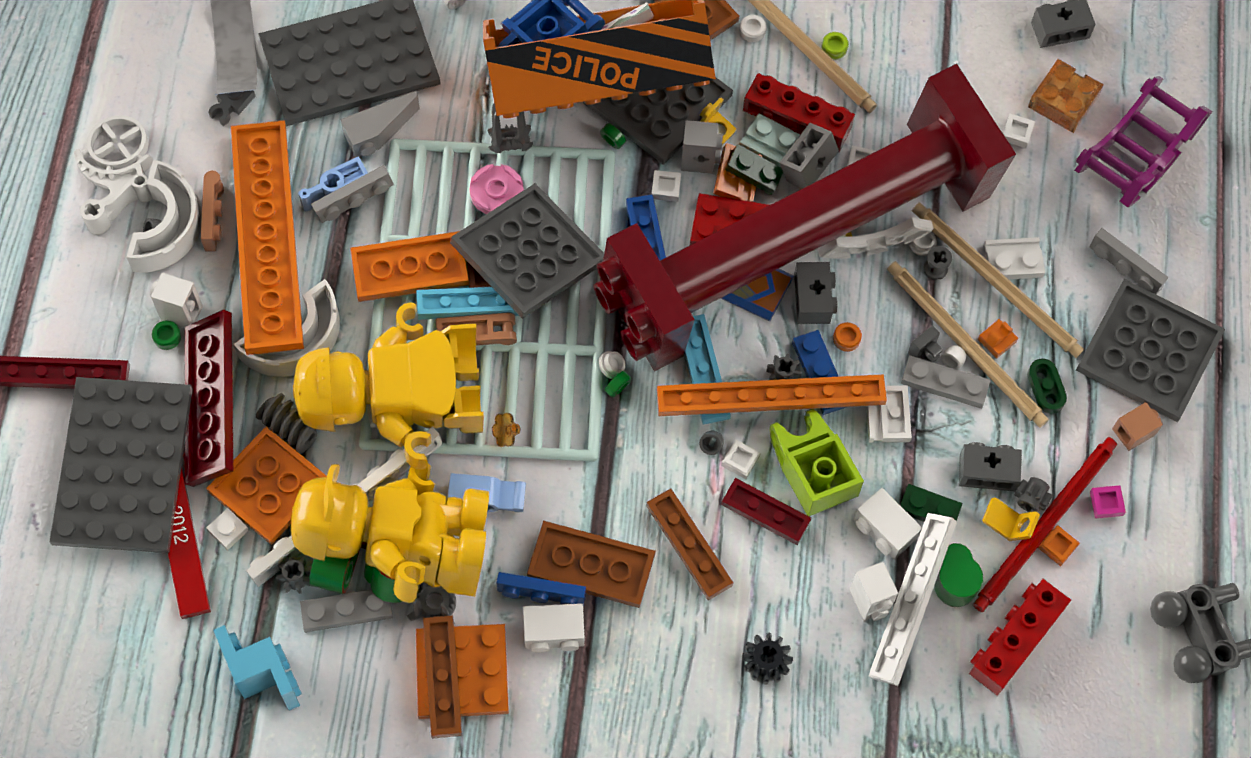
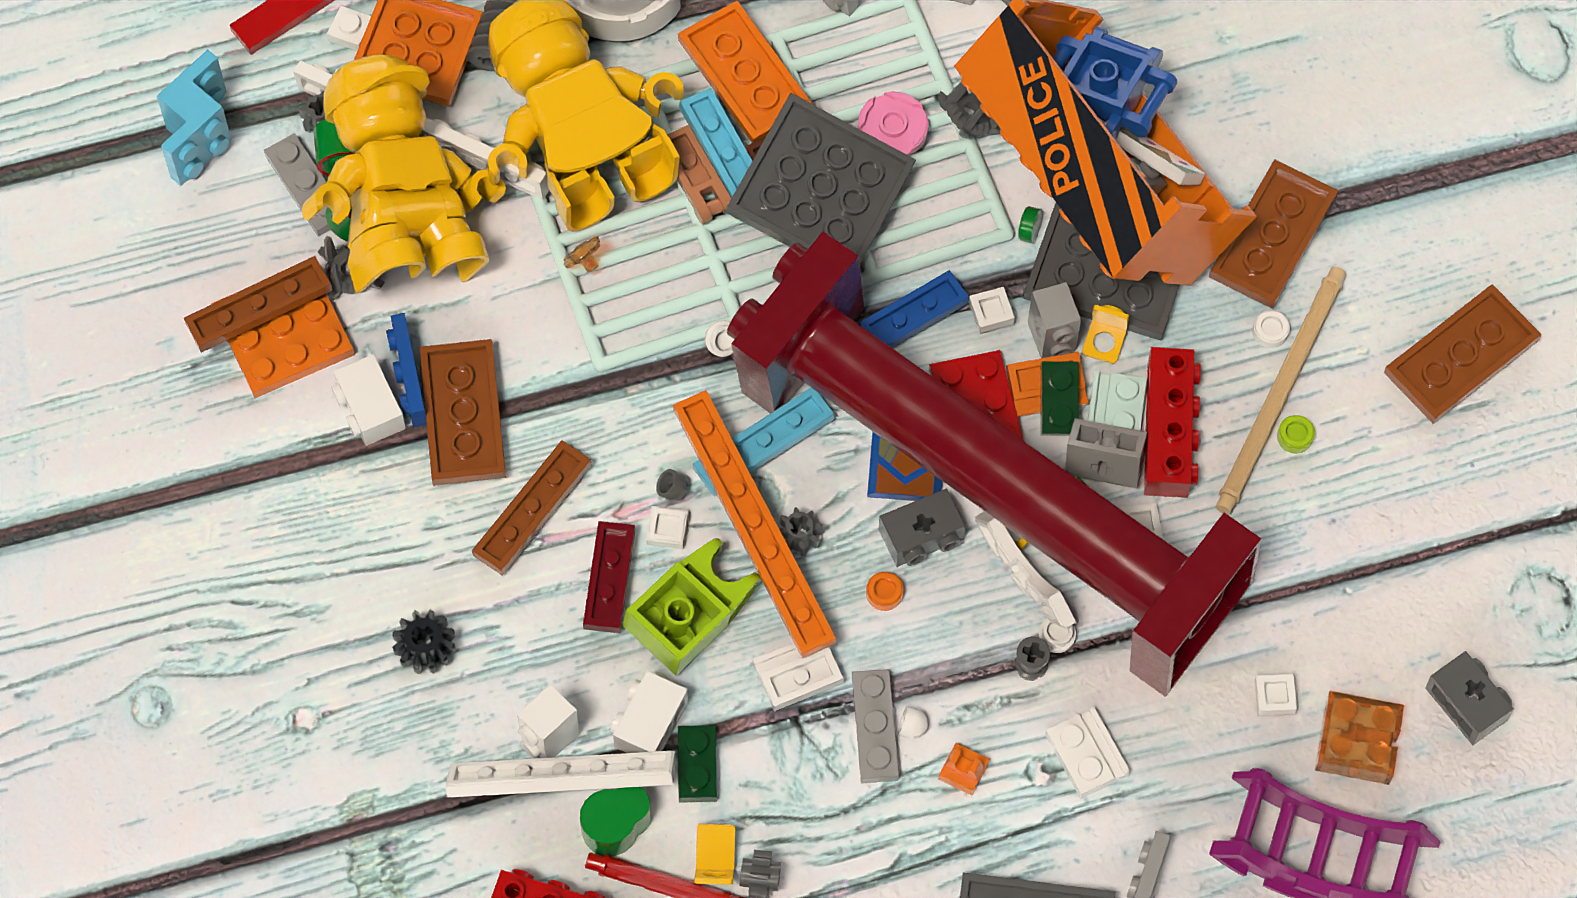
camera: 70 degrees right, 0 degrees up
light blue piece [448,473,526,512] -> none
green tile [604,370,631,397] -> none
blue plate [792,330,847,415] -> none
tan piece [887,261,1049,428] -> none
dark grey tile [908,325,943,362] -> none
tan piece [912,202,1085,358] -> none
dark grey brick [959,442,1022,492] -> none
dark green plate [1027,358,1067,414] -> none

